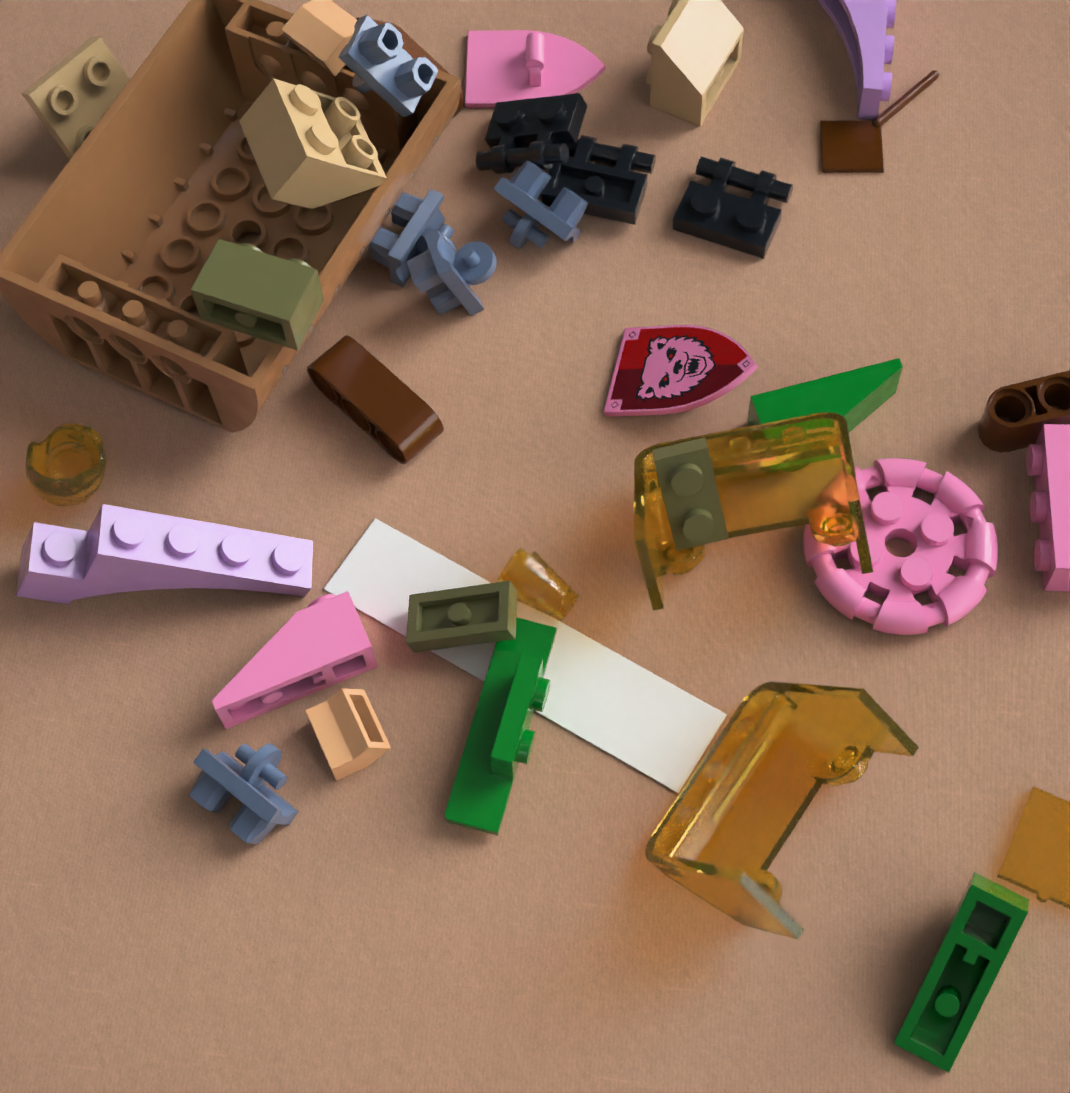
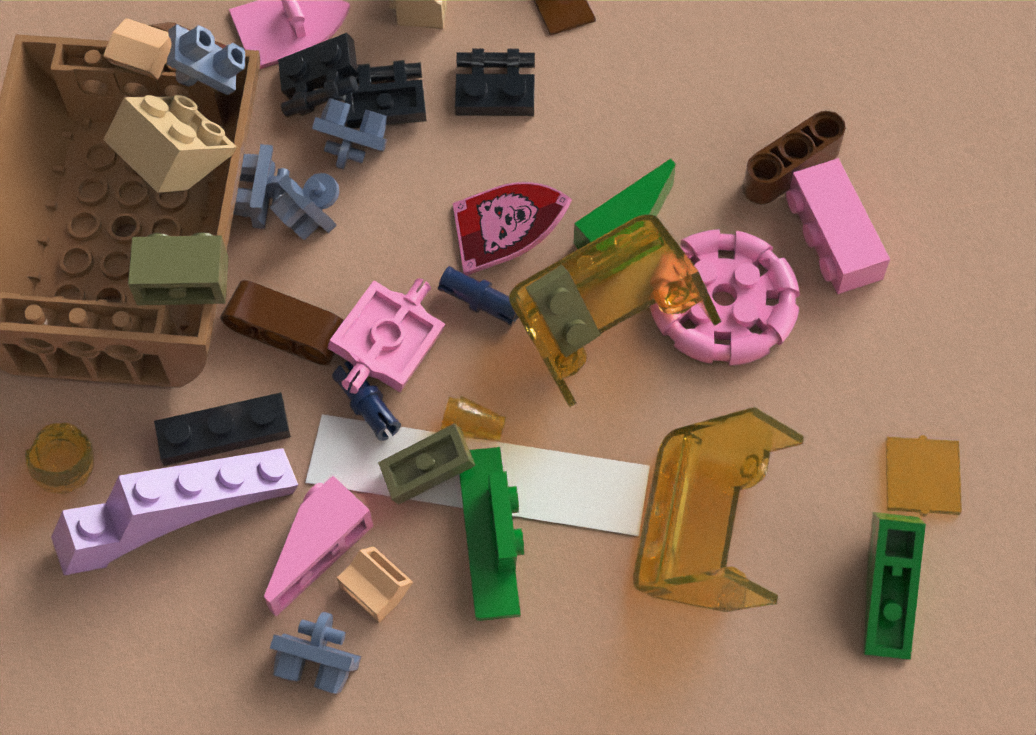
camera: 25 degrees left, 0 degrees up
none -> black plate [154,392,291,466]
none -> bright pink plate [328,278,445,394]
none -> dark blue pin [332,361,401,441]
none -> dark blue pin [437,266,524,327]

